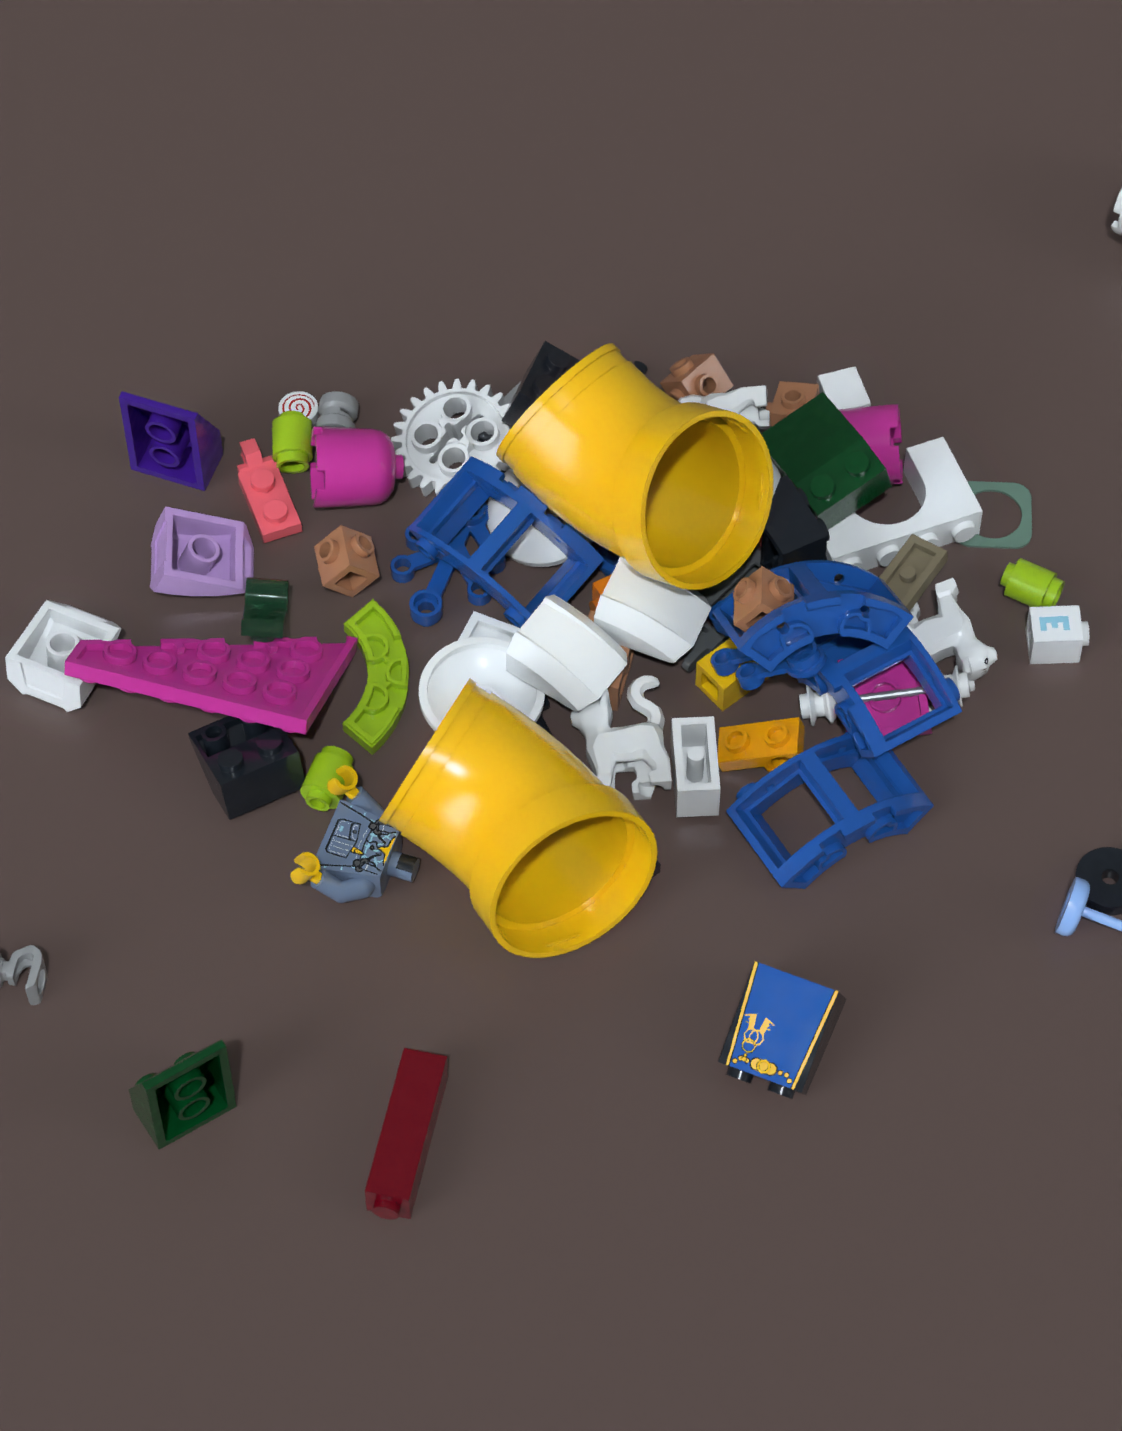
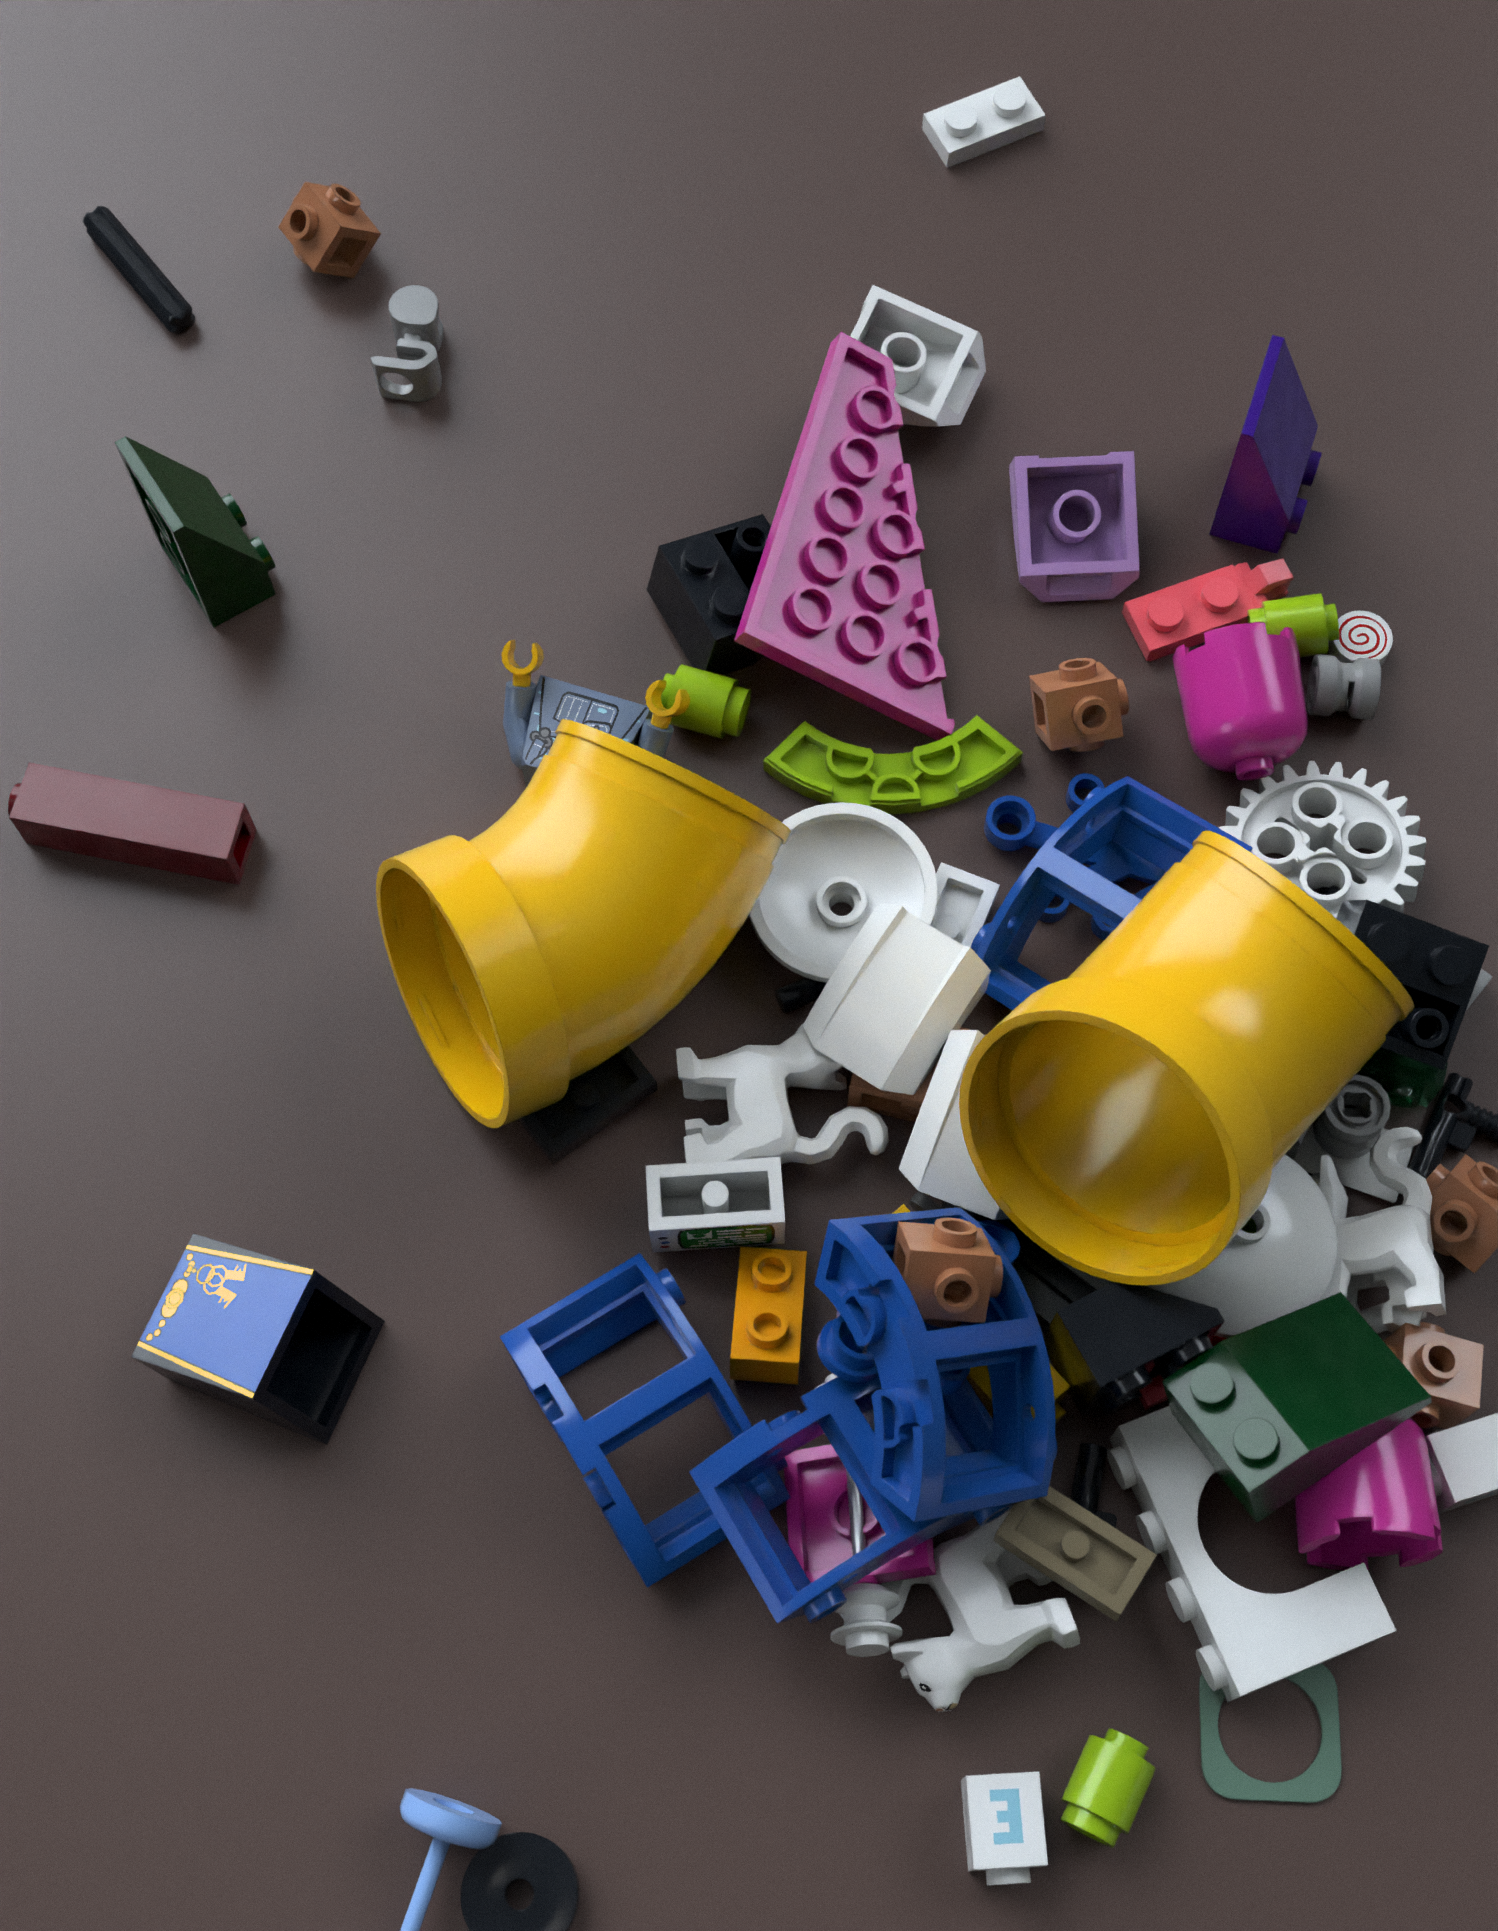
camera: 90 degrees right, 10 degrees up
clear green plate [241,577,289,642] -> none

